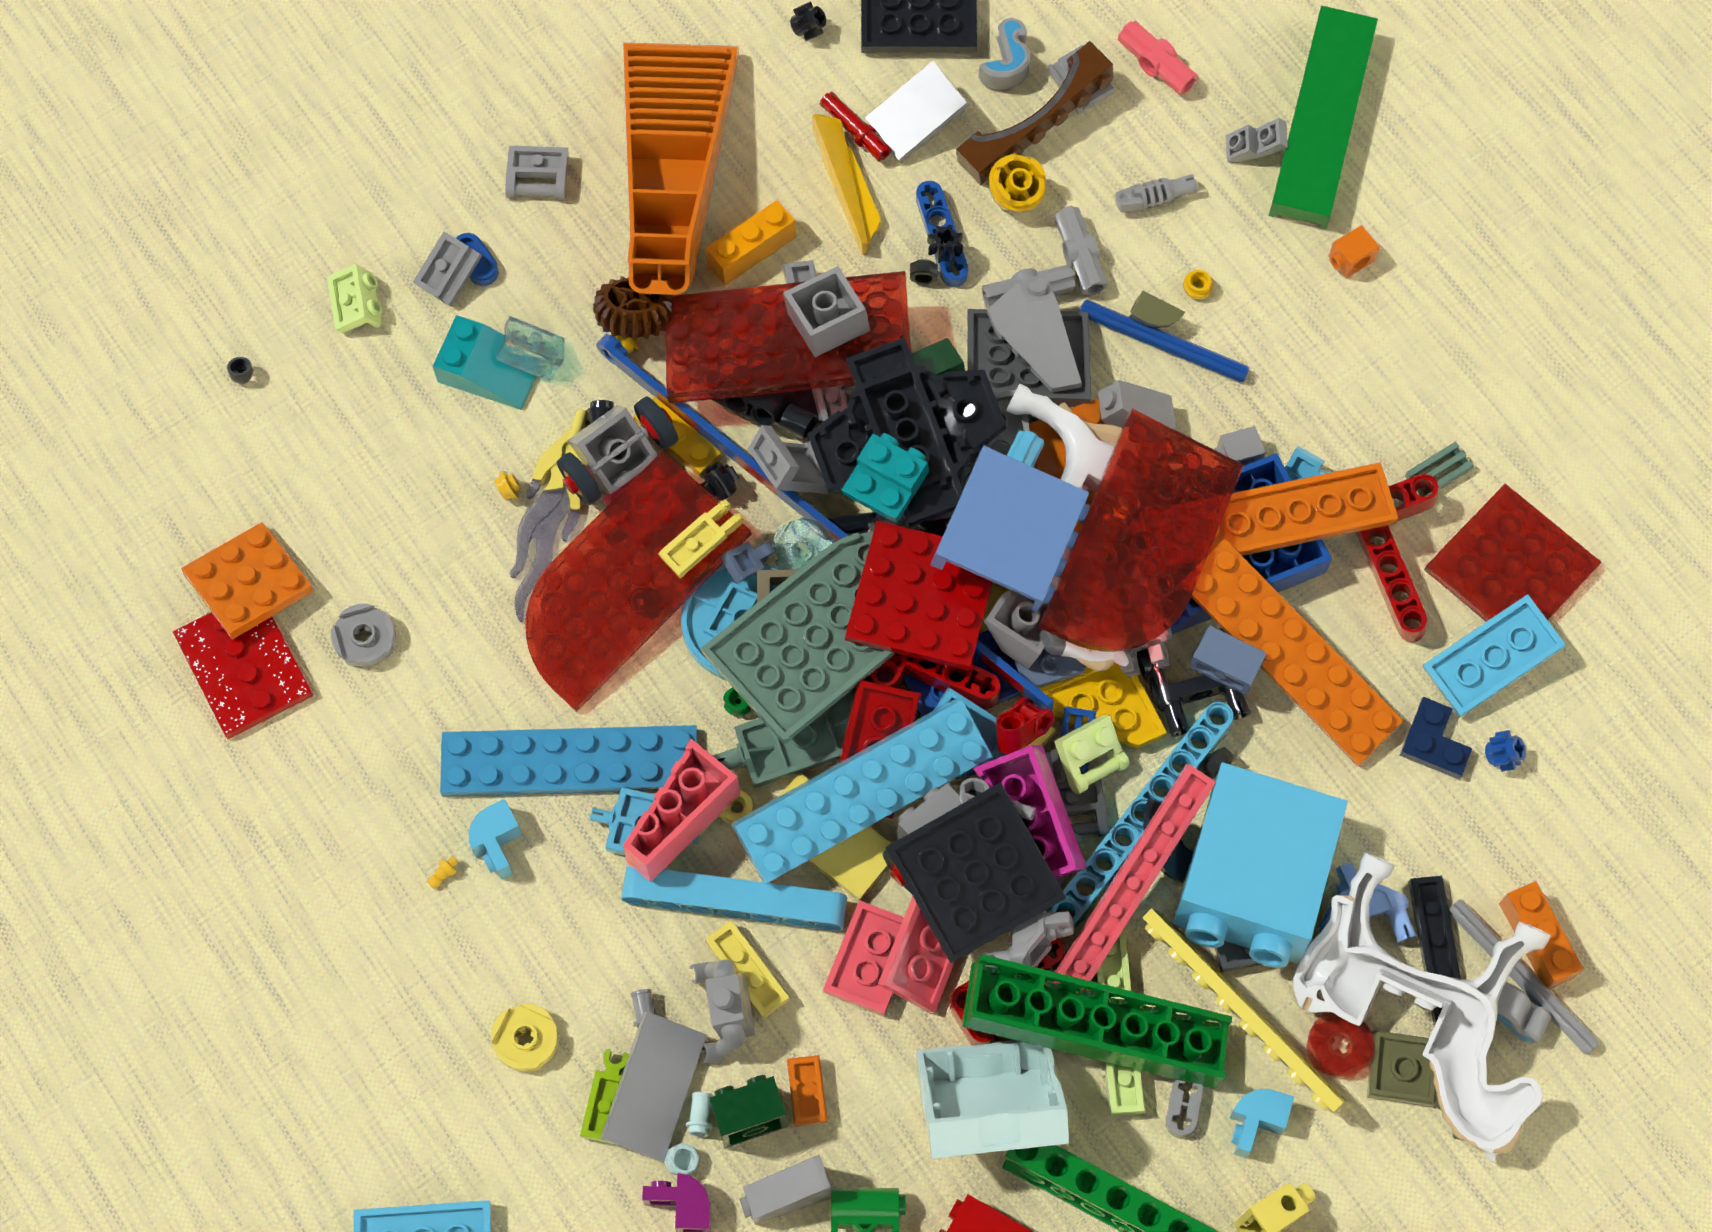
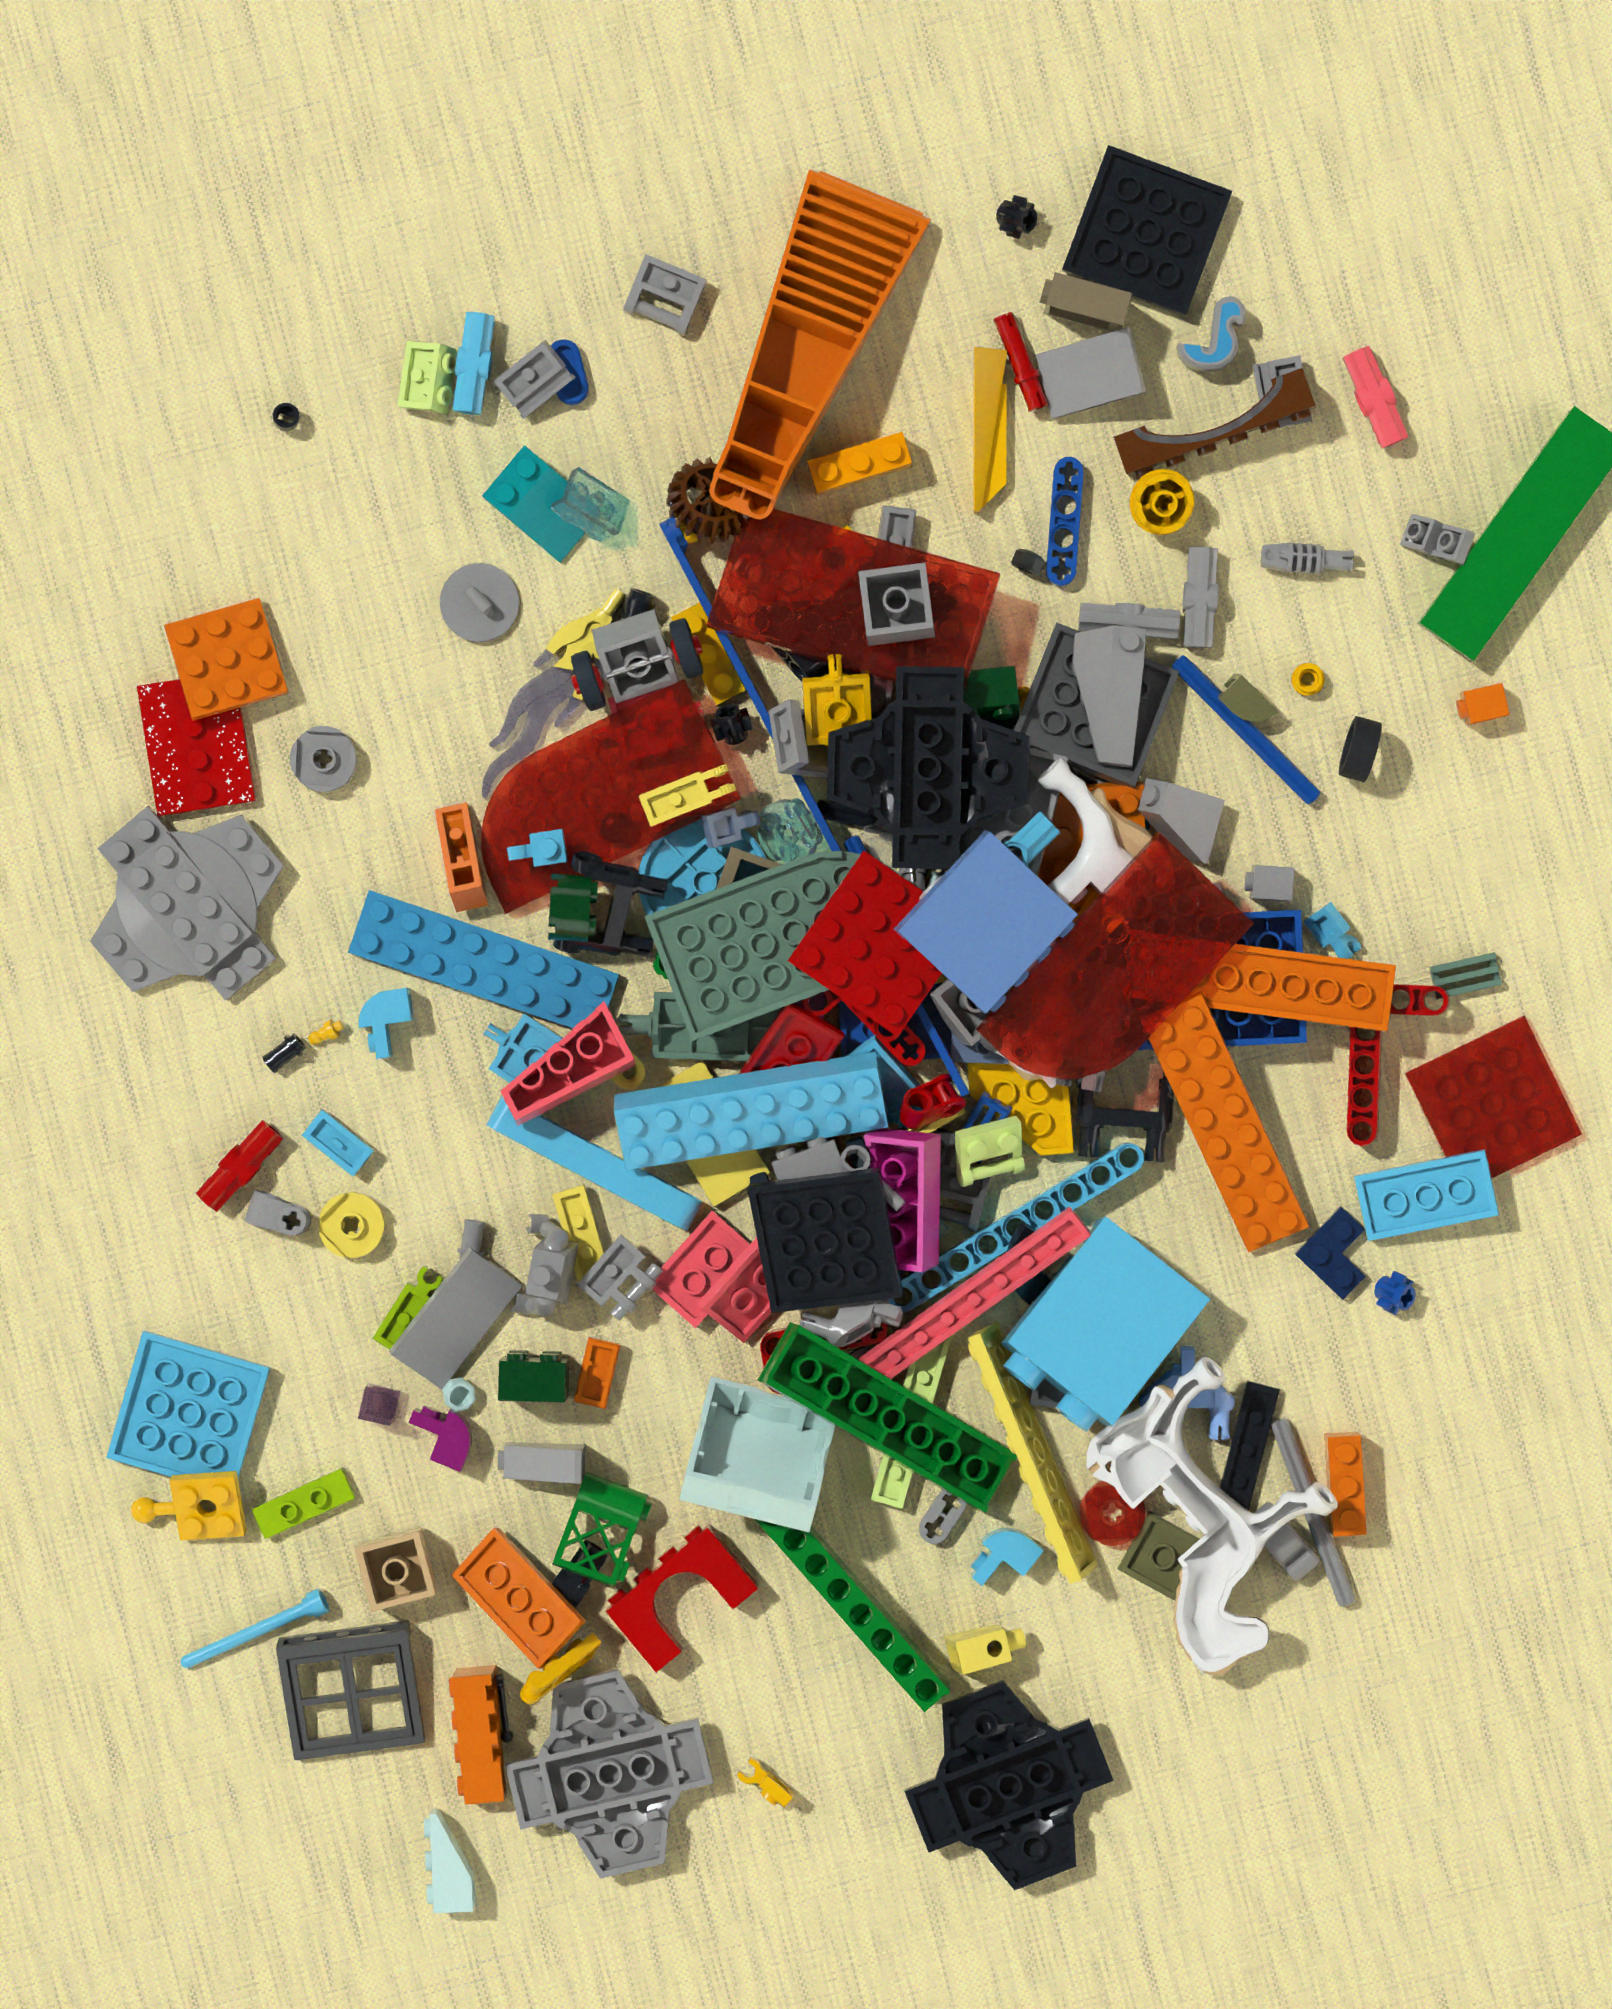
camera: 20 degrees right, 20 degrees up
yellow plate [494,471,521,501] -> none
light aqua pin [686,1092,713,1137] -> none
teal plate [842,433,929,523] -> none
black gear [927,225,964,263] -> none
sand blue panel [1189,626,1266,696] -> none
pearl dark grey tile [1203,747,1234,779] -> none
none -> light grey plate [90,806,284,1000]
none -> red piece [196,1120,284,1212]
none -> light grey piece [244,1189,311,1236]
none -> black pin [262,1033,306,1073]
none -> medium azure plate [301,1109,375,1176]
none -> panel [358,1383,401,1426]
none -> orange slope [435,802,488,912]
none -> light grey shield [440,563,519,642]
none -> medium azure piece [453,312,495,415]
none -> medium azure plate [507,829,568,867]
none -> dark green brick [548,873,598,942]
none -> black connector [553,851,668,959]
none -> light grey plate [577,1234,663,1321]
none -> yellow plate [802,654,872,746]
none -> dark tan window [1039,272,1132,332]
none -> black tyre [1339,716,1382,782]

